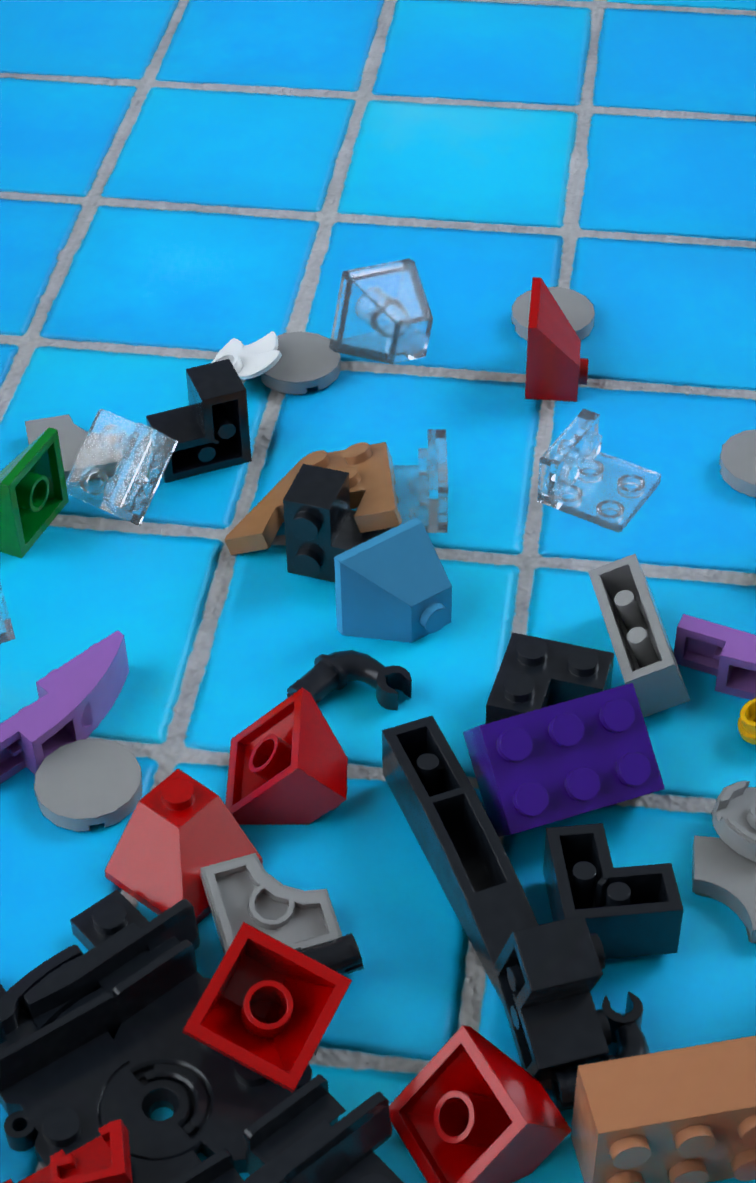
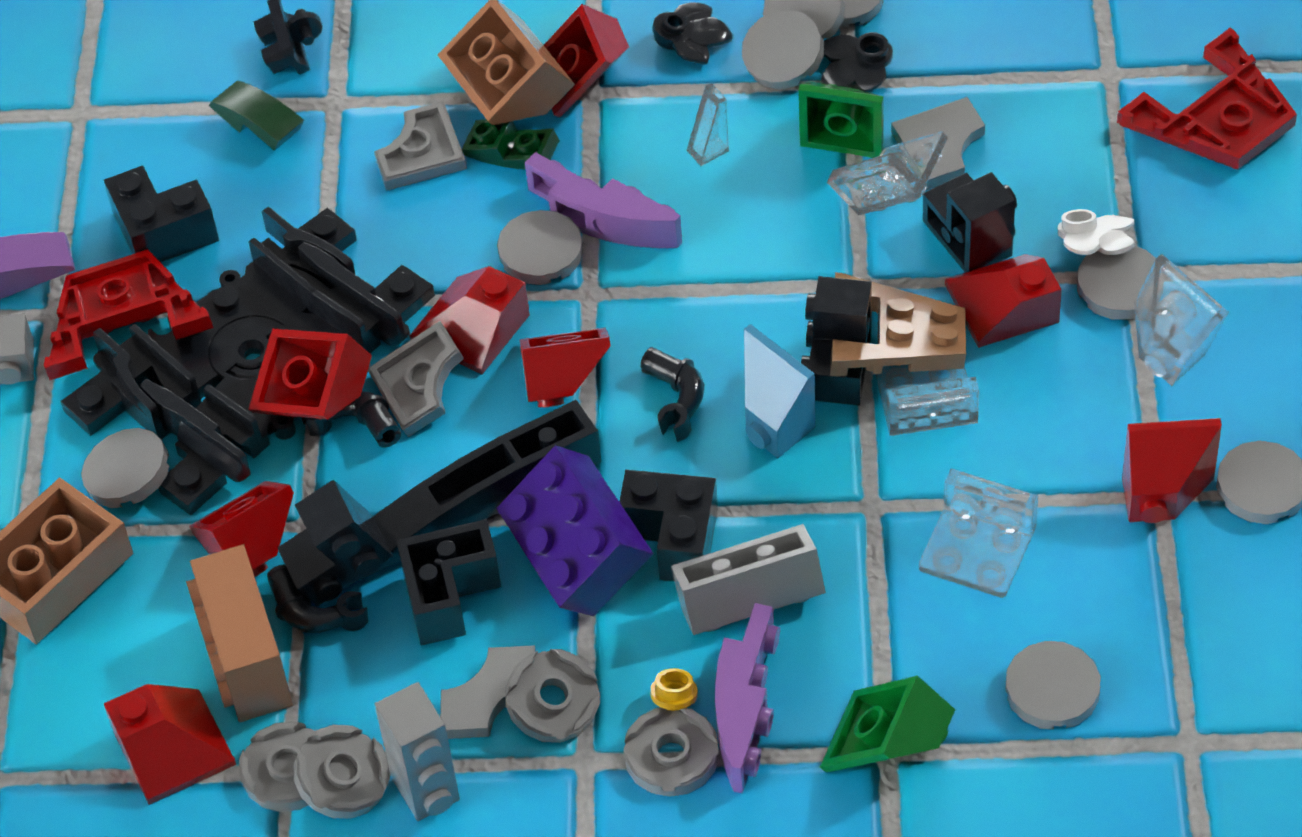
camera: 85 degrees right, 10 degrees up
none -> red slope [945,254,1062,348]
none -> red wing [1117,28,1297,170]

